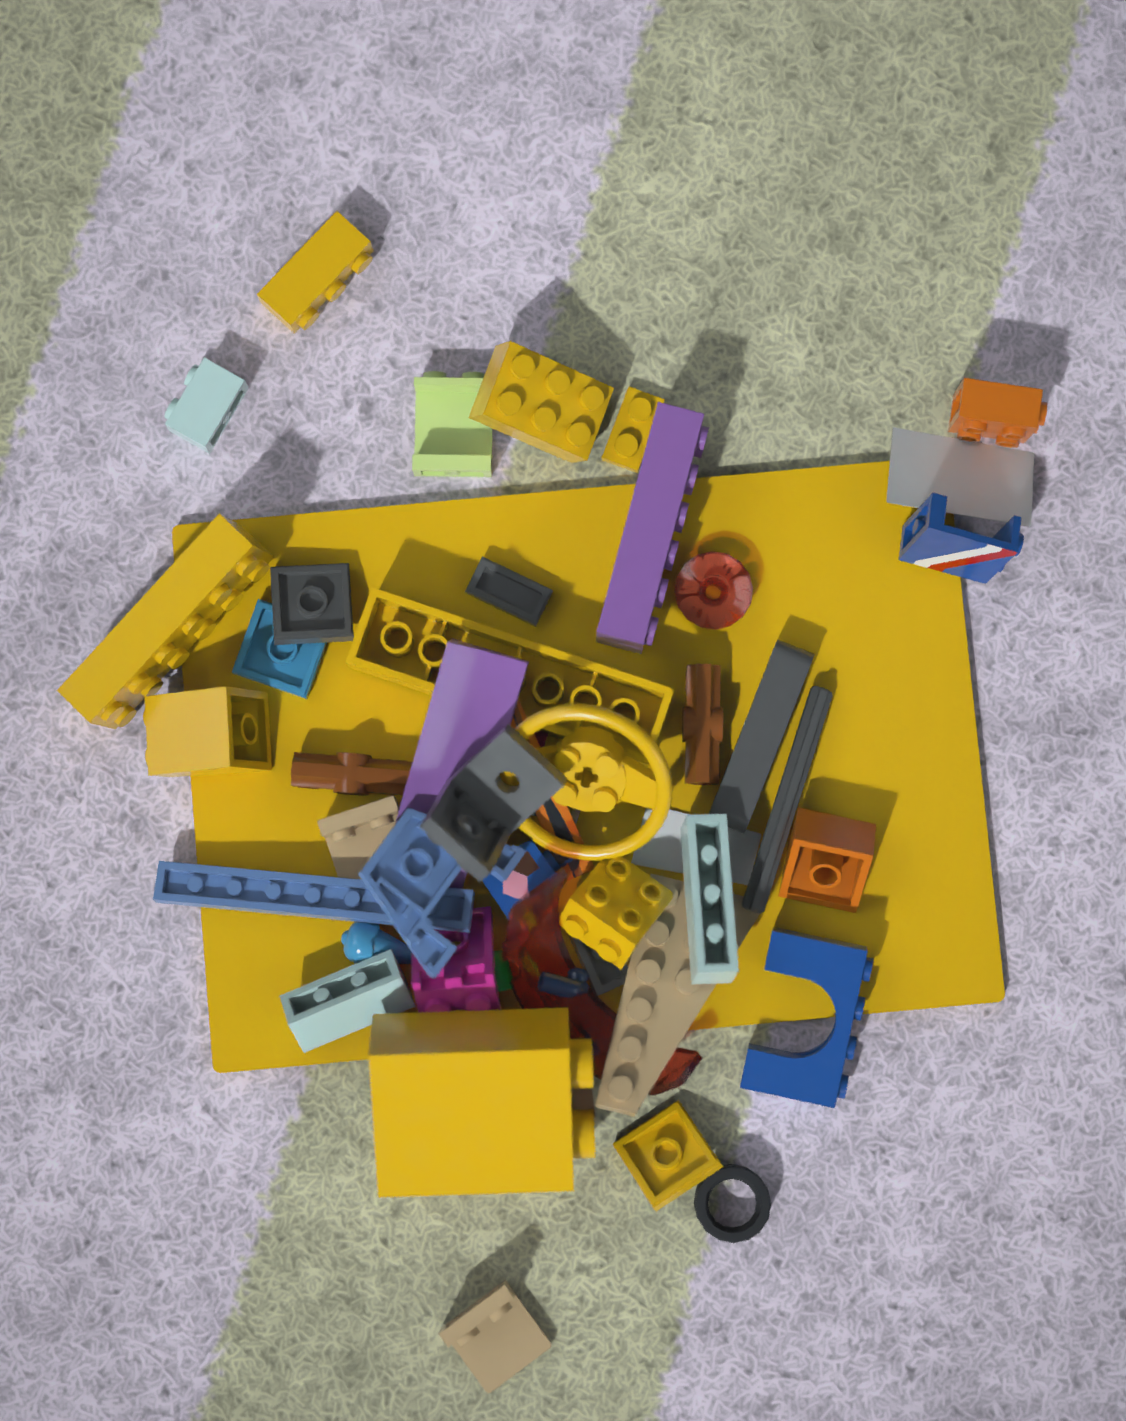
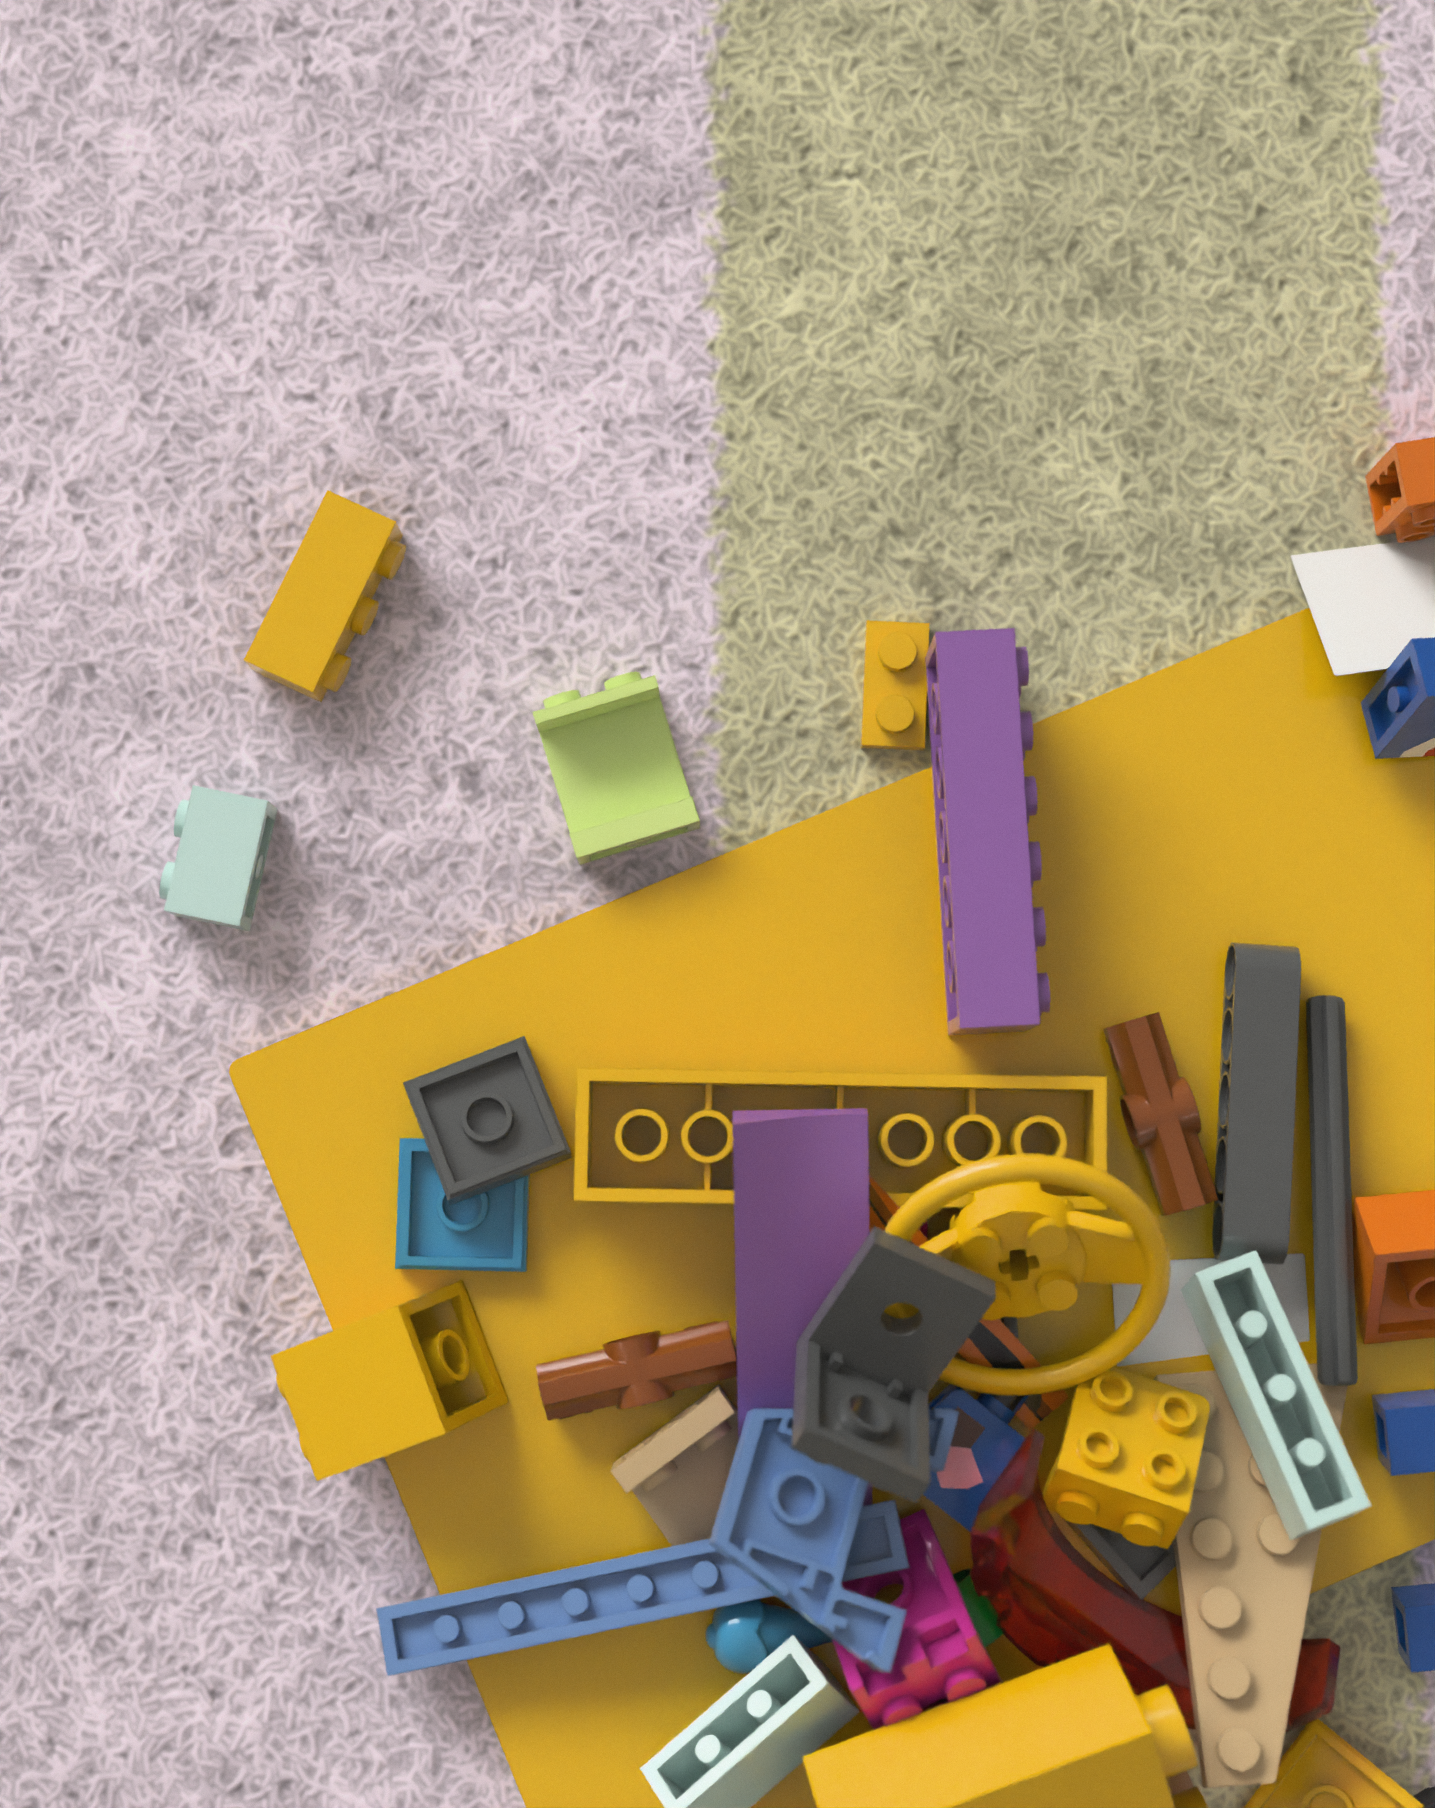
camera: 20 degrees left, 0 degrees up
yellow brick [57,513,274,729] -> none
dark grey tile [465,556,553,627] -> none
yellow brick [468,341,614,463] -> none
dark blue arm [537,968,590,998] -> none
clear red dish [674,551,753,630] -> none

